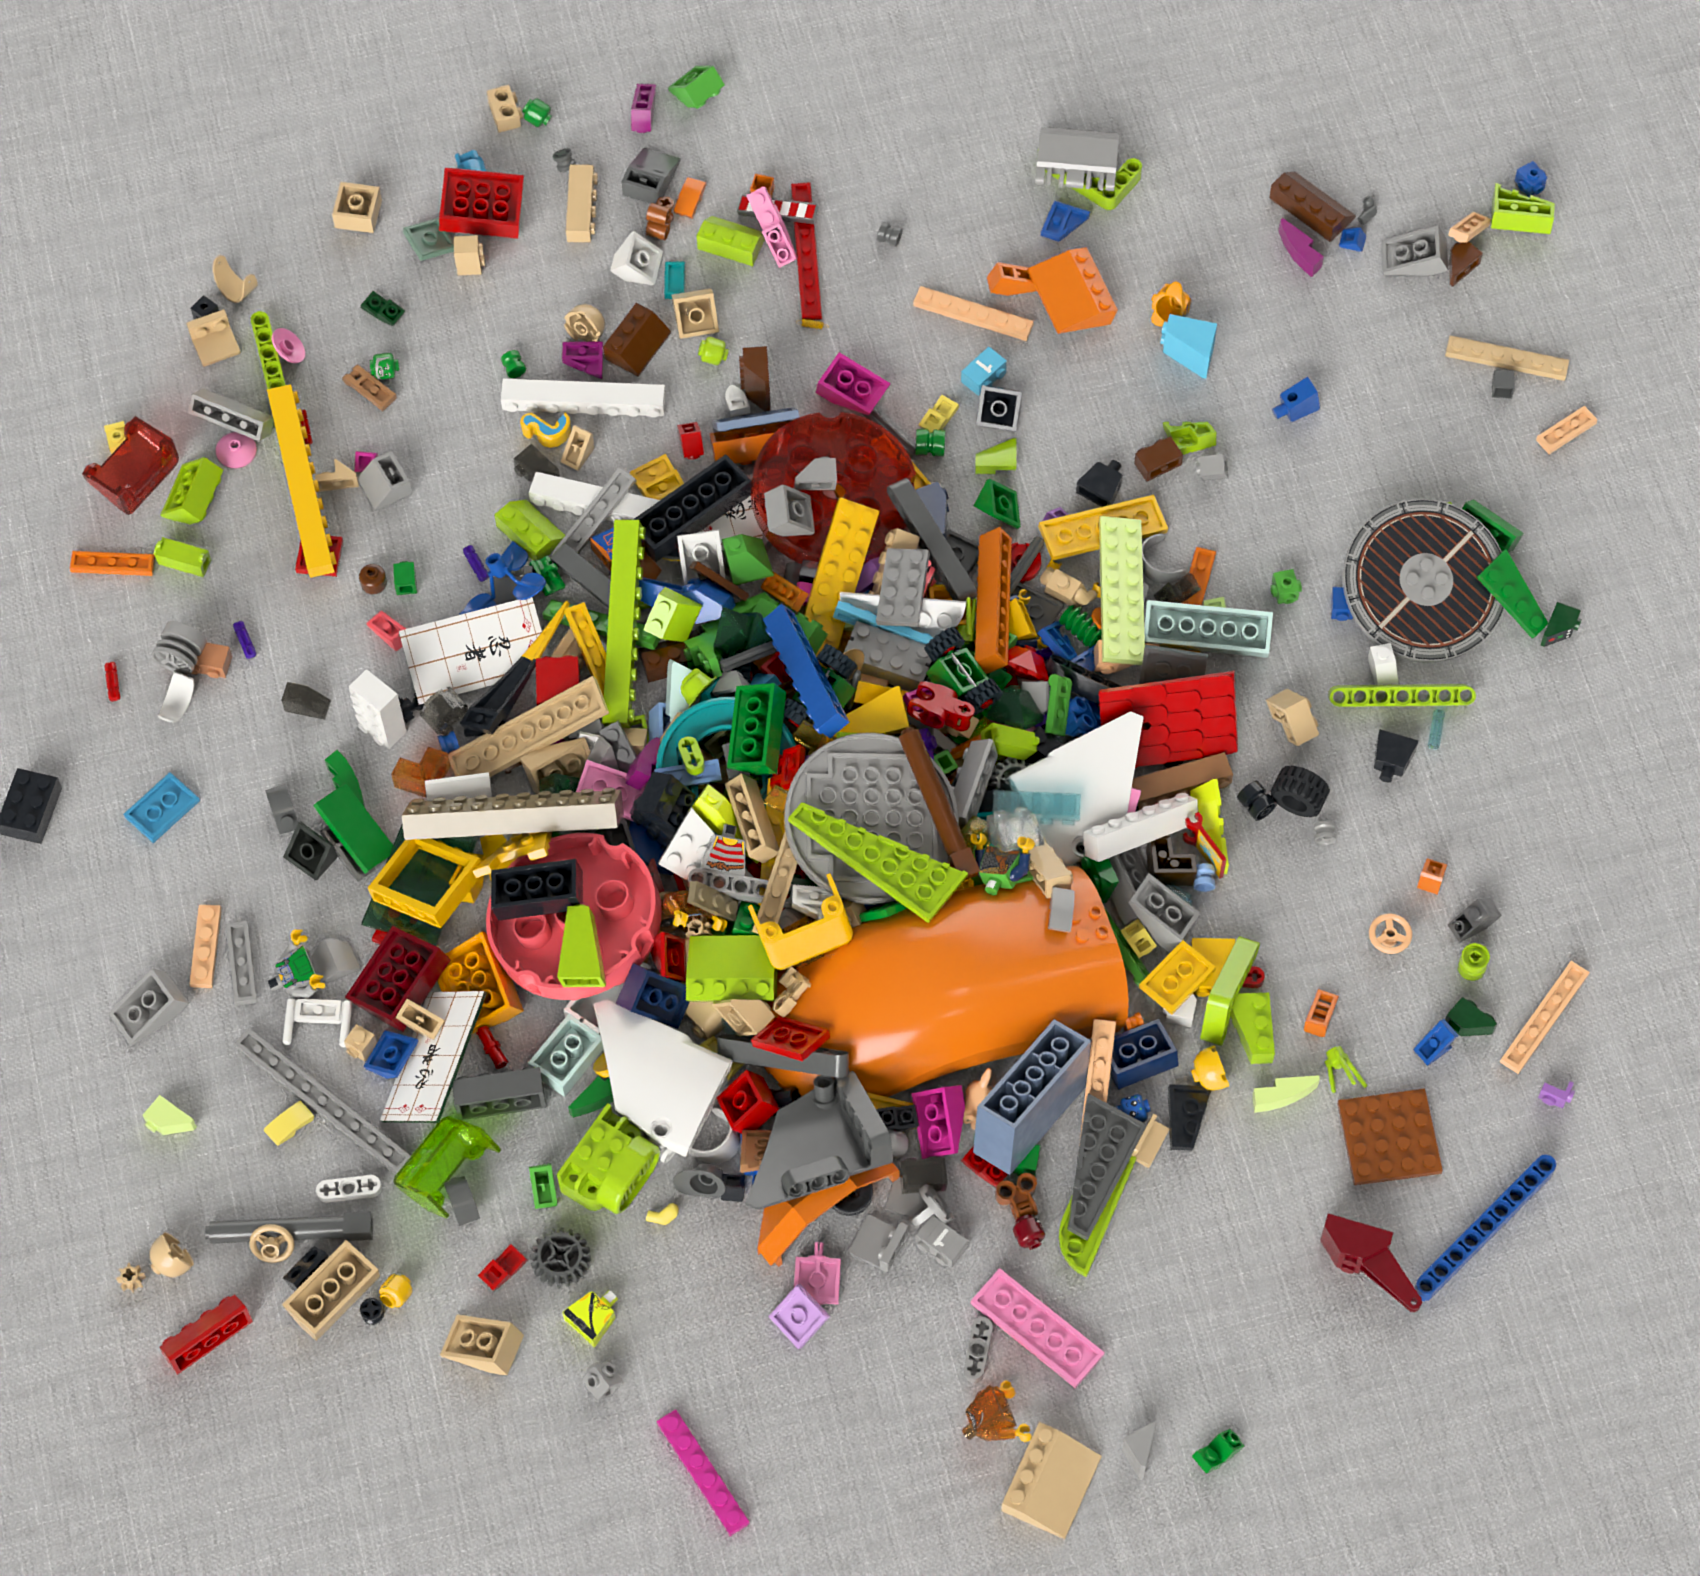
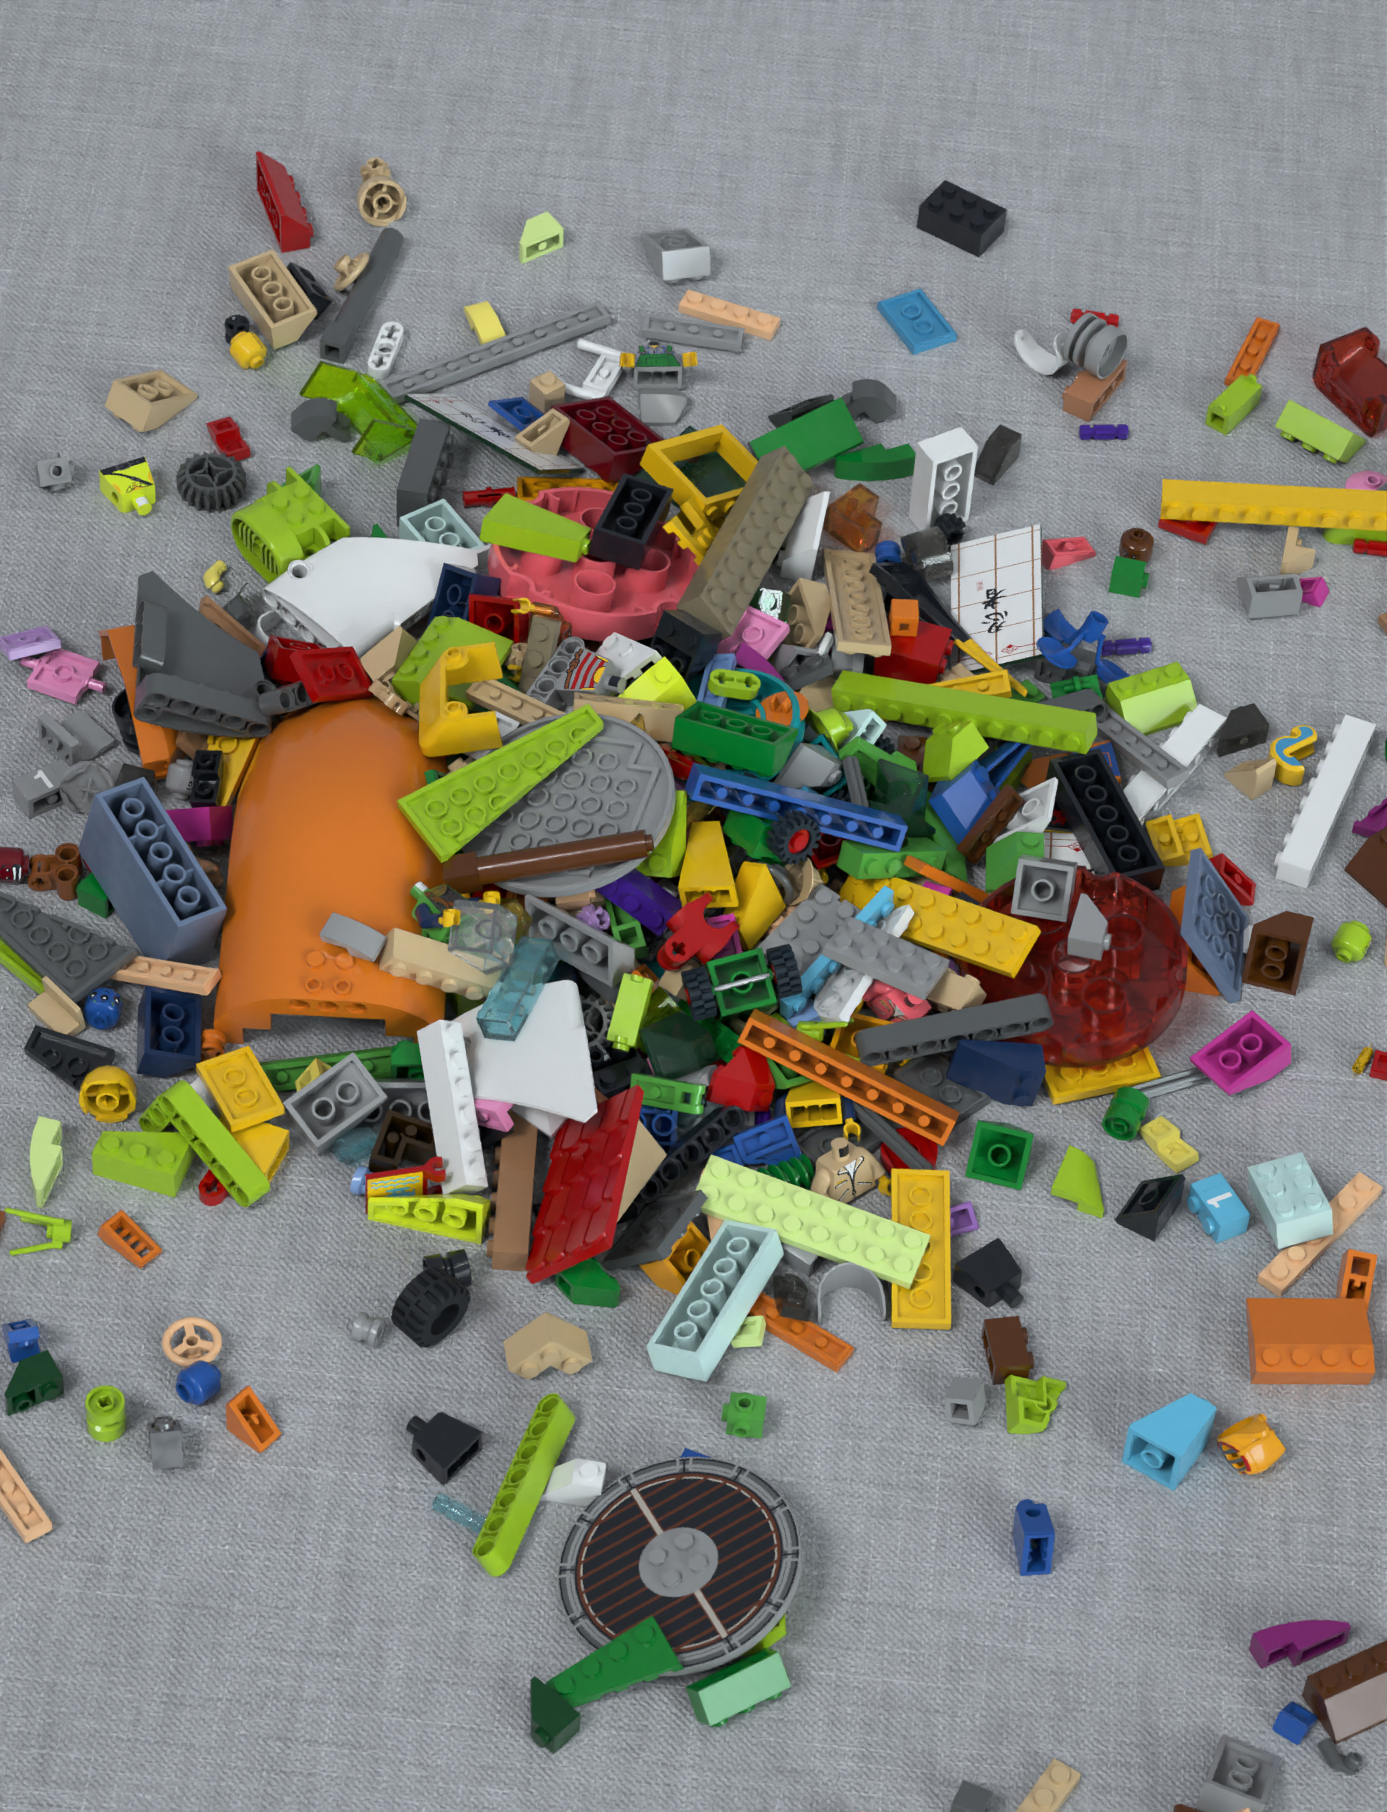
camera: 105 degrees right, 15 degrees down
none -> blue head [175,1360,221,1405]
none -> orange piece [755,691,809,726]
none -> orange piece [889,599,919,636]
none -> light aqua brick [1247,1152,1333,1249]

